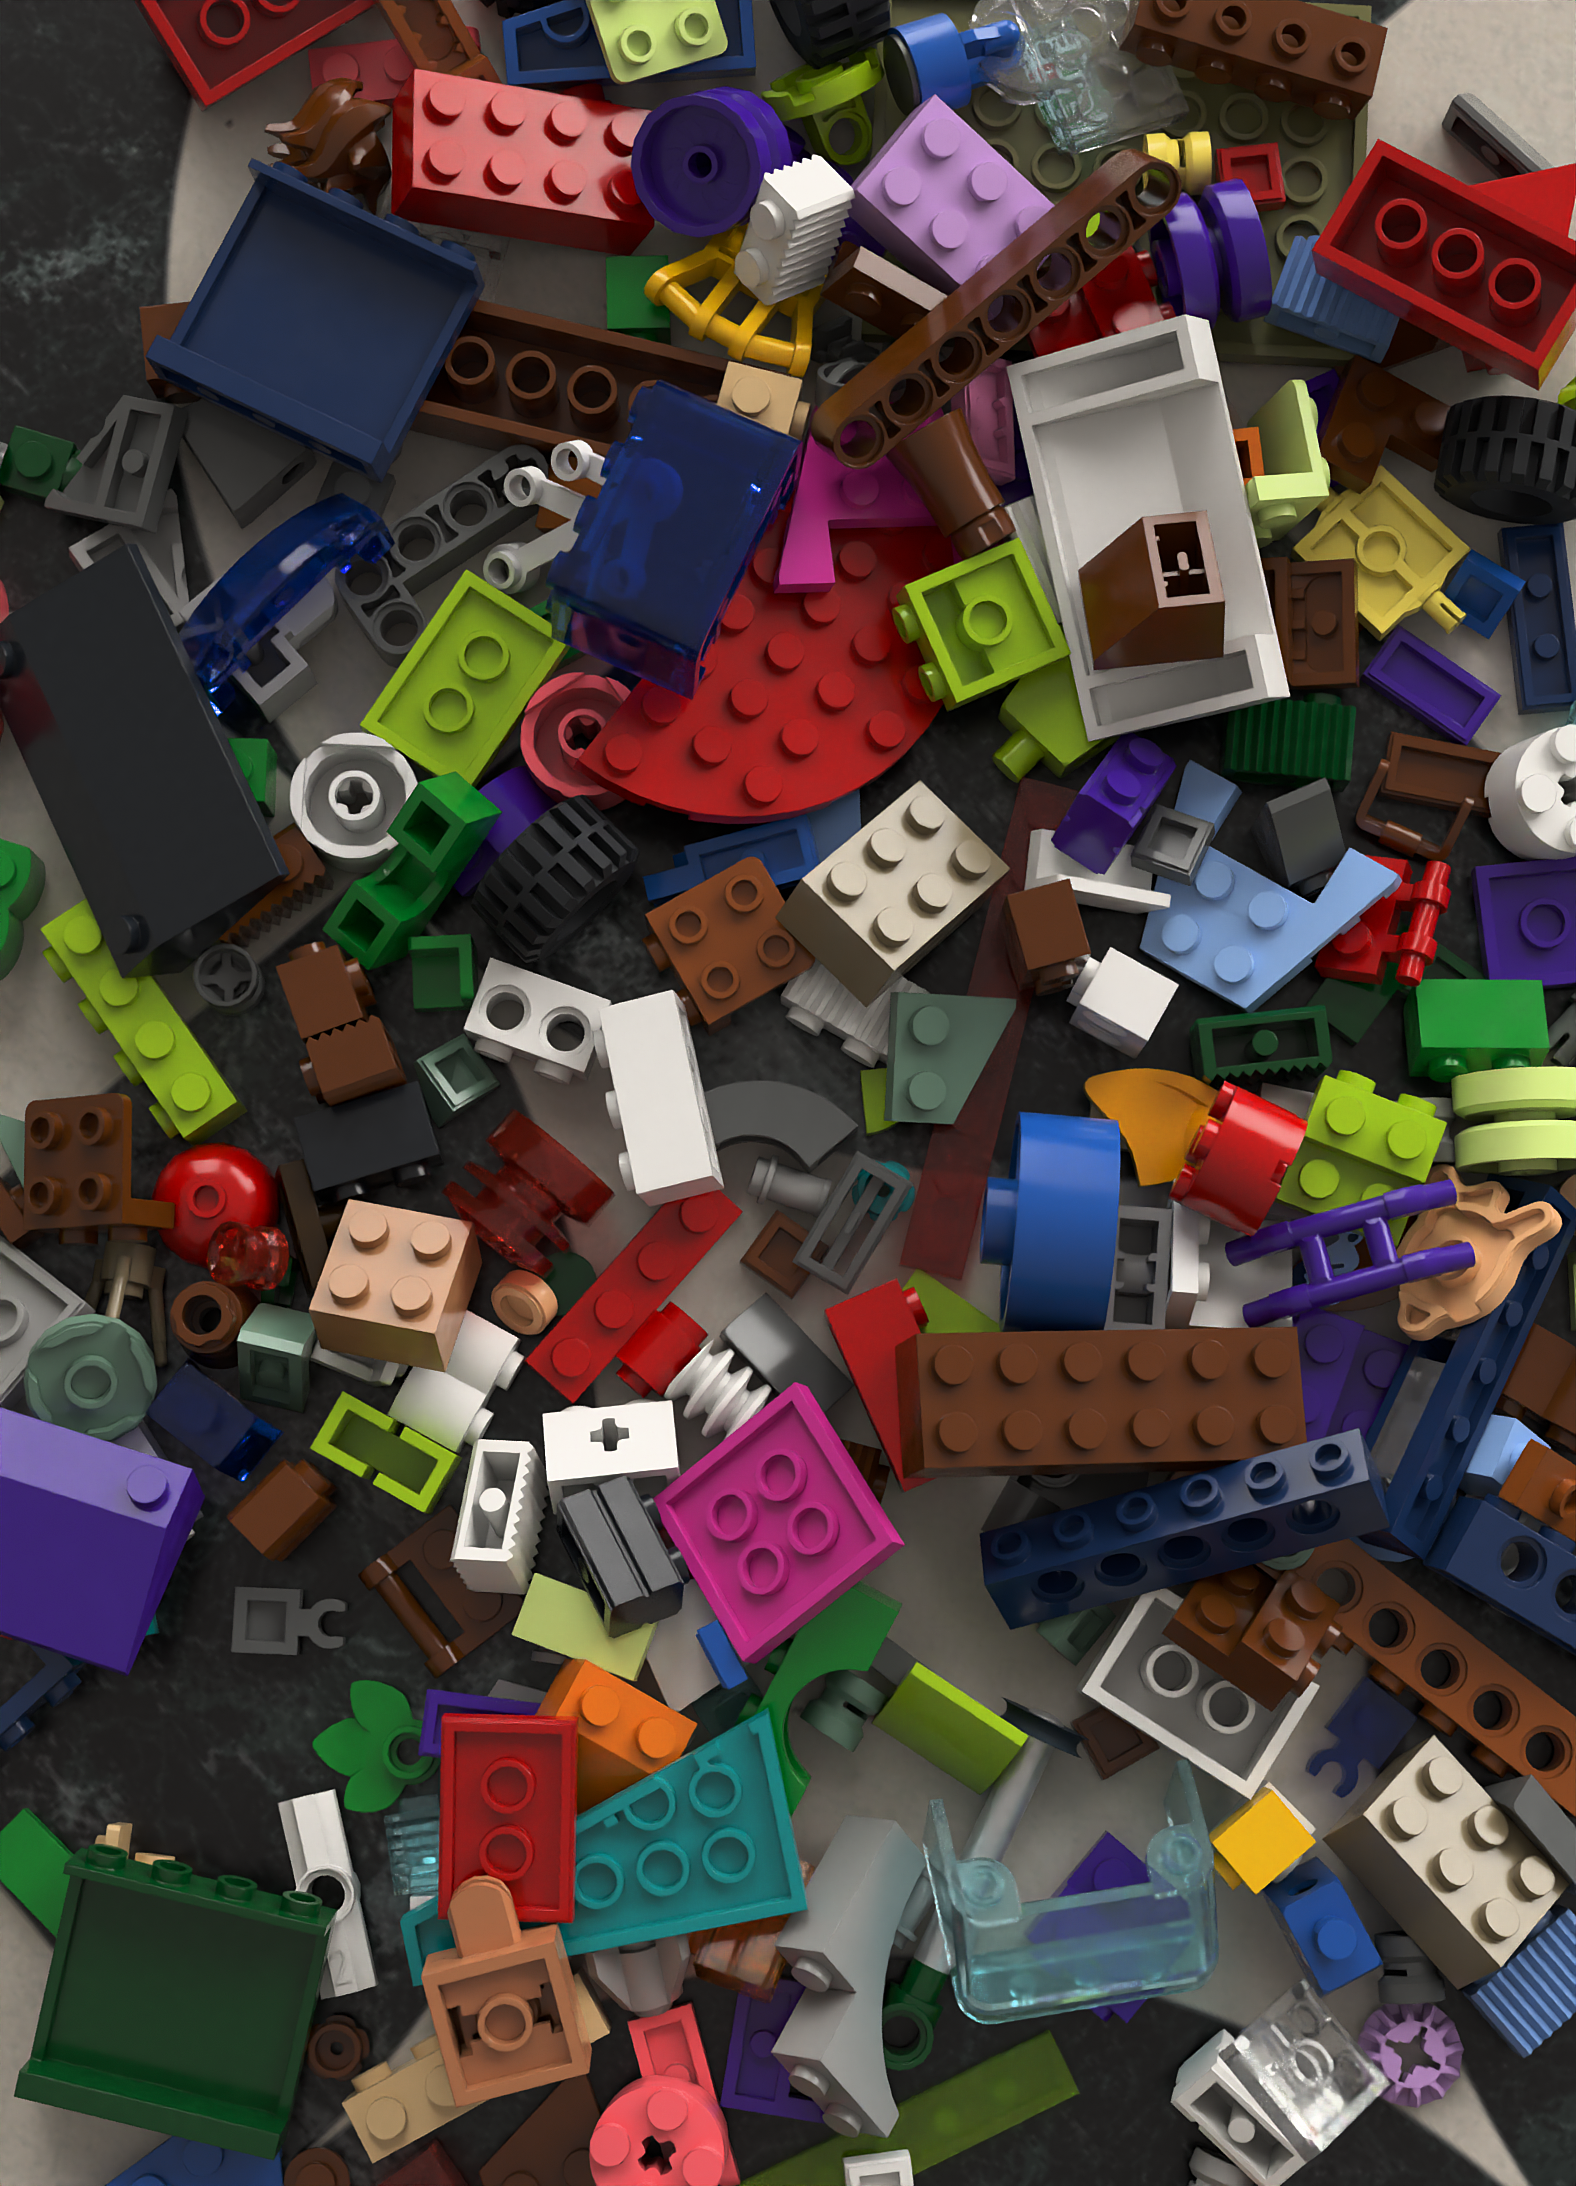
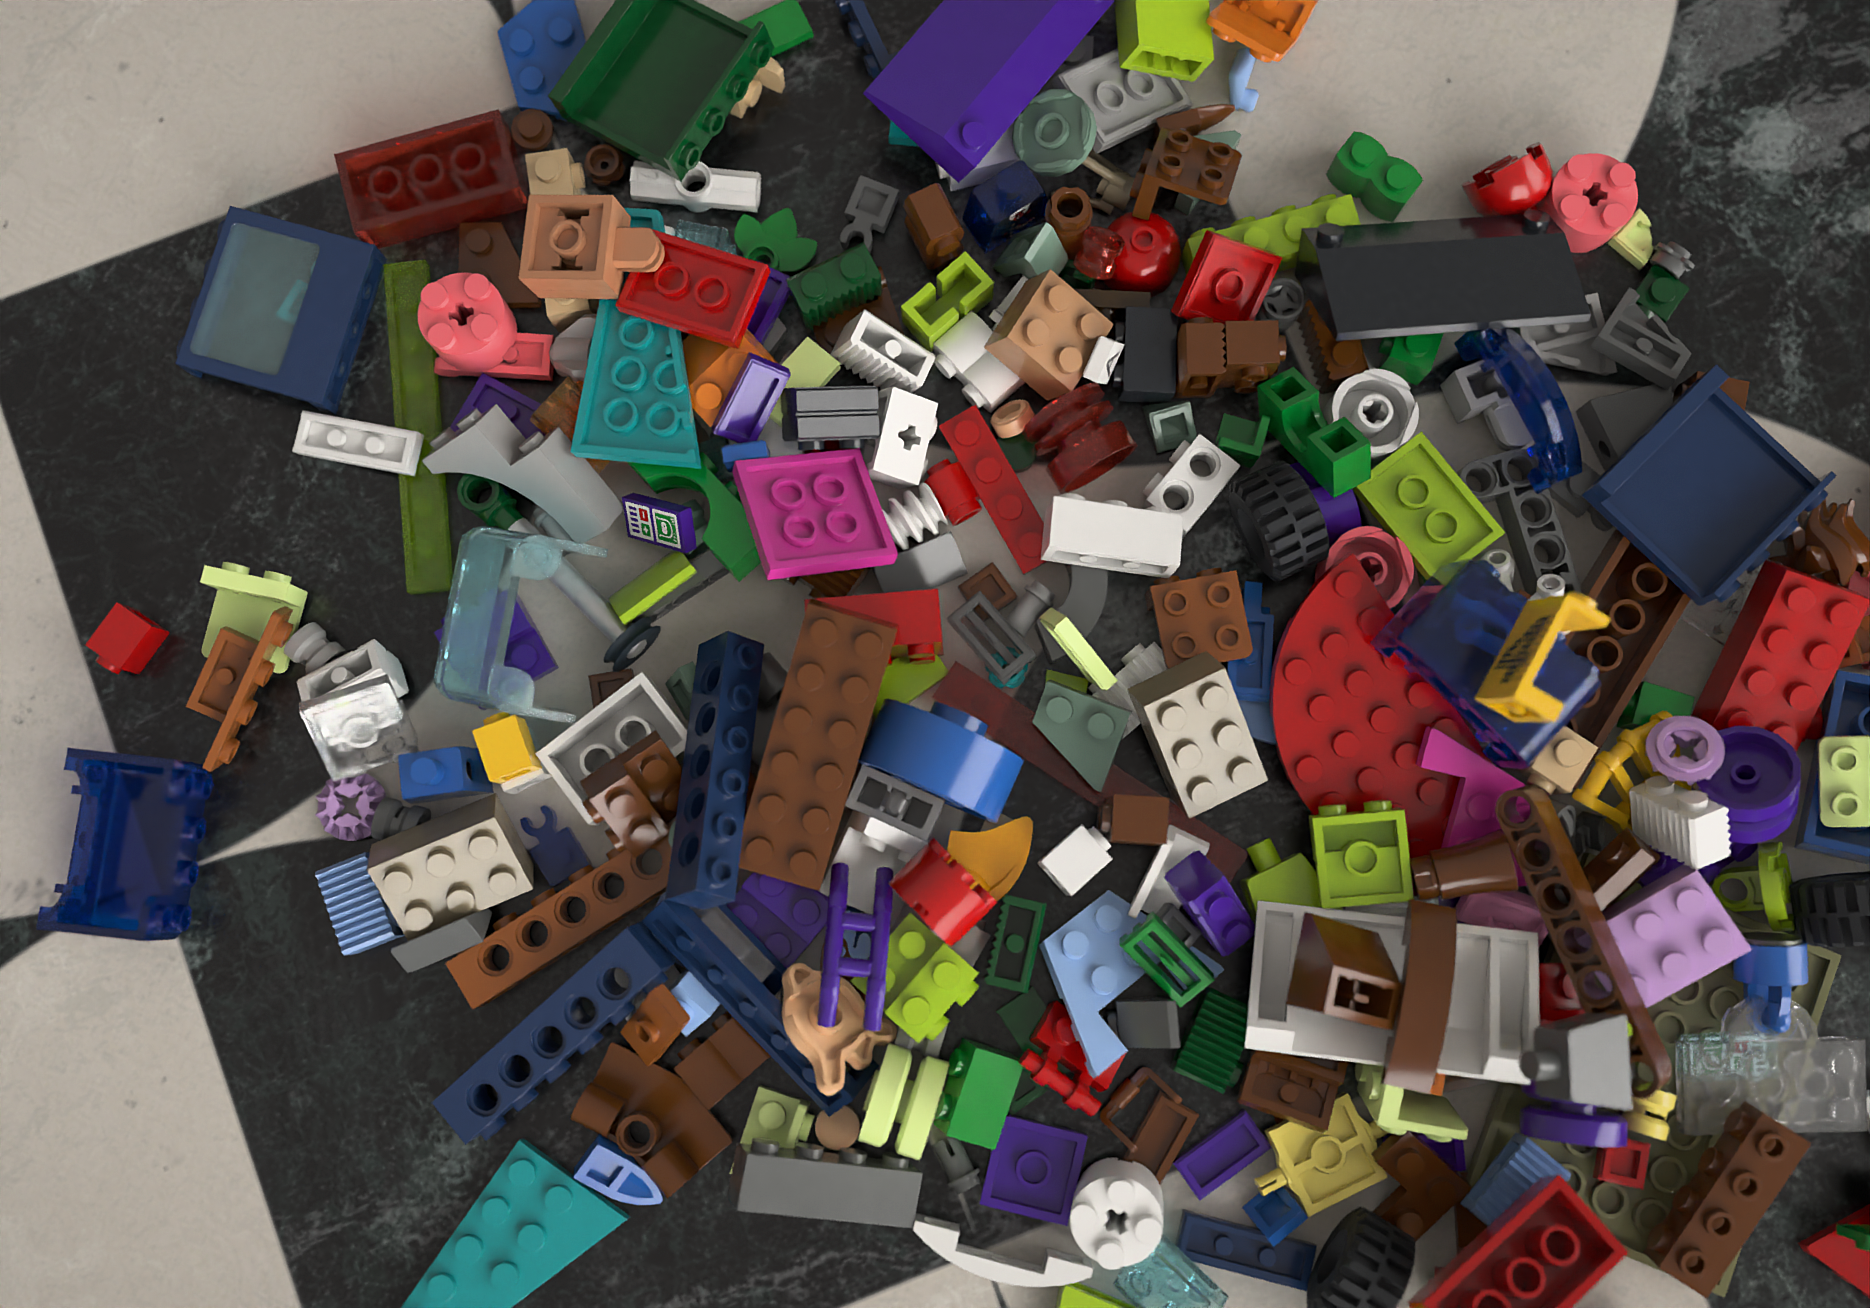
camera: 115 degrees right, 0 degrees up
none -> tile [622,493,697,553]
none -> tile [712,352,791,443]
none -> dark green brick [786,242,882,330]
none -> yellowish green tile [1039,607,1118,691]
none -> white tile [1083,336,1124,384]
none -> green tile [1119,911,1215,1008]
none -> red plate [1171,230,1283,325]
none -> reddish brown slope [1381,899,1457,1094]
none -> yellow panel [1475,592,1610,722]
none -> torso [1519,1013,1632,1110]
none -> lavender gear [1645,716,1725,786]

